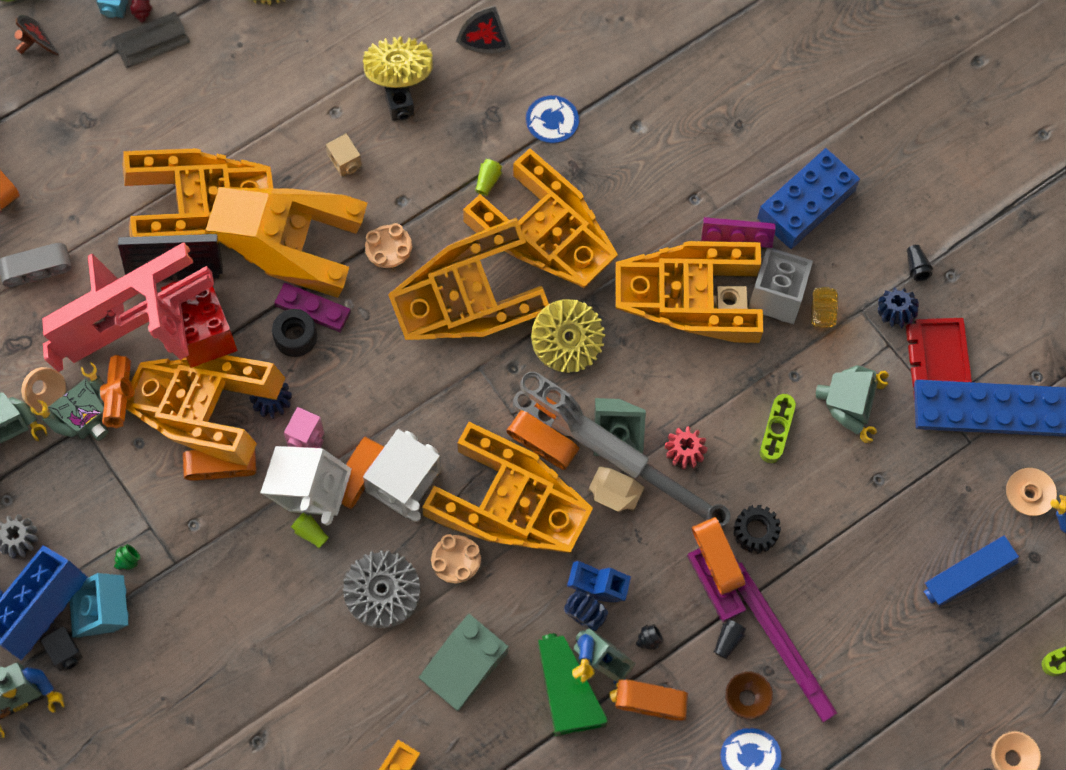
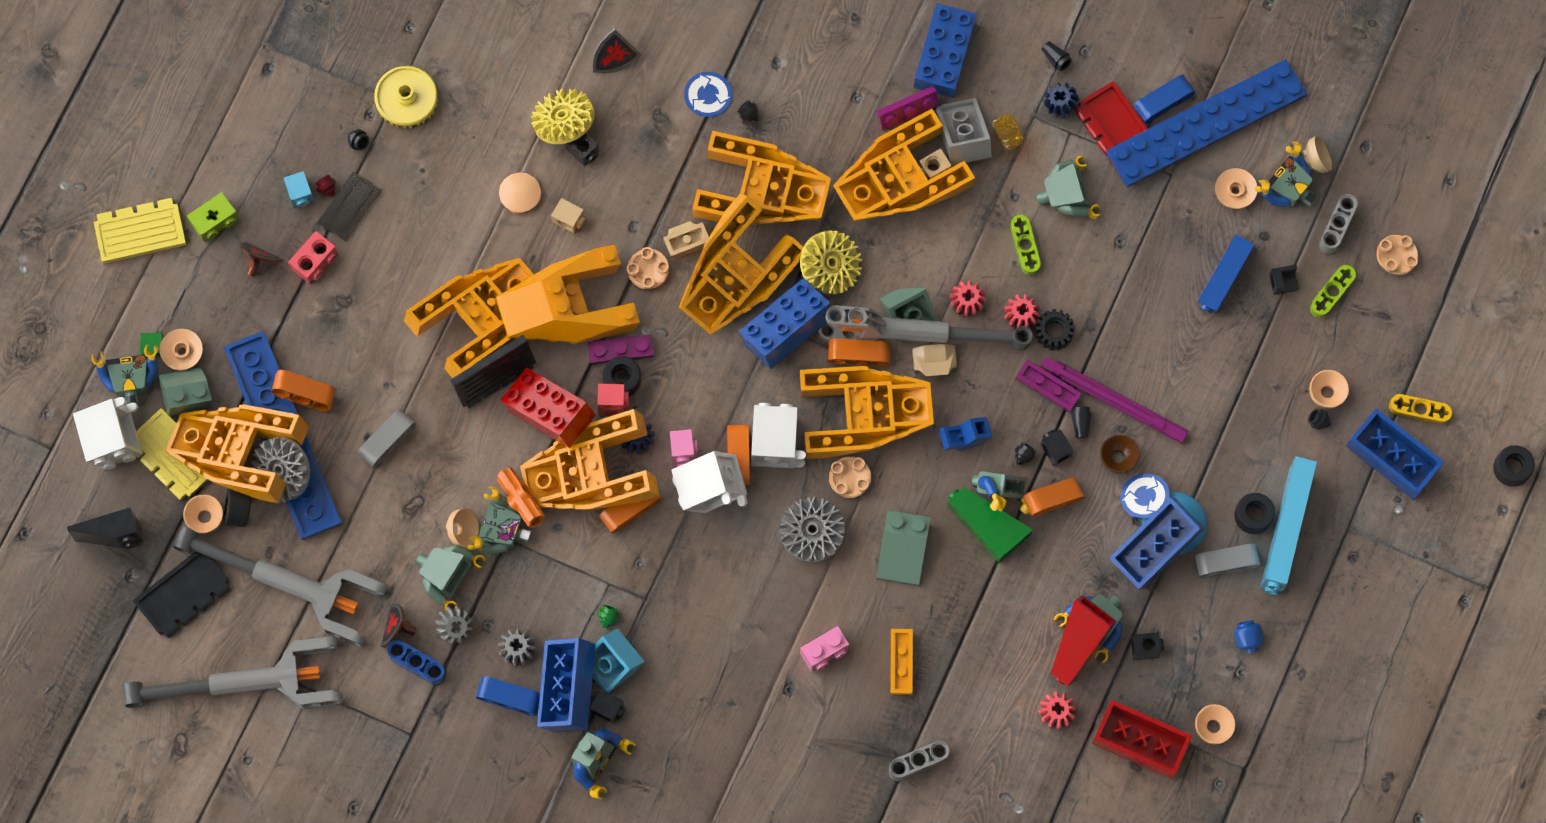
camera: 30 degrees left, 5 degrees up
coral piece [42,242,214,372] -> none
lime cone [291,512,329,549] -> none
lime cone [475,159,502,196] -> none
dark blue gear [563,590,608,632] -> none
orange beam [692,517,746,595] -> none
none -> coral brick [288,231,337,284]
none -> light nougat dish [499,172,541,214]
none -> coral brick [597,384,629,416]
none -> tan slope [663,221,709,259]
none -> black plate [737,100,759,121]
none -> blue brick [739,278,835,370]
none -> bright pink brick [800,626,849,671]
none -> coral gear [1004,294,1040,328]
none -> black brick [1040,429,1073,466]
none -> blue beam [1133,74,1195,123]
none -> black panel [1269,265,1299,295]

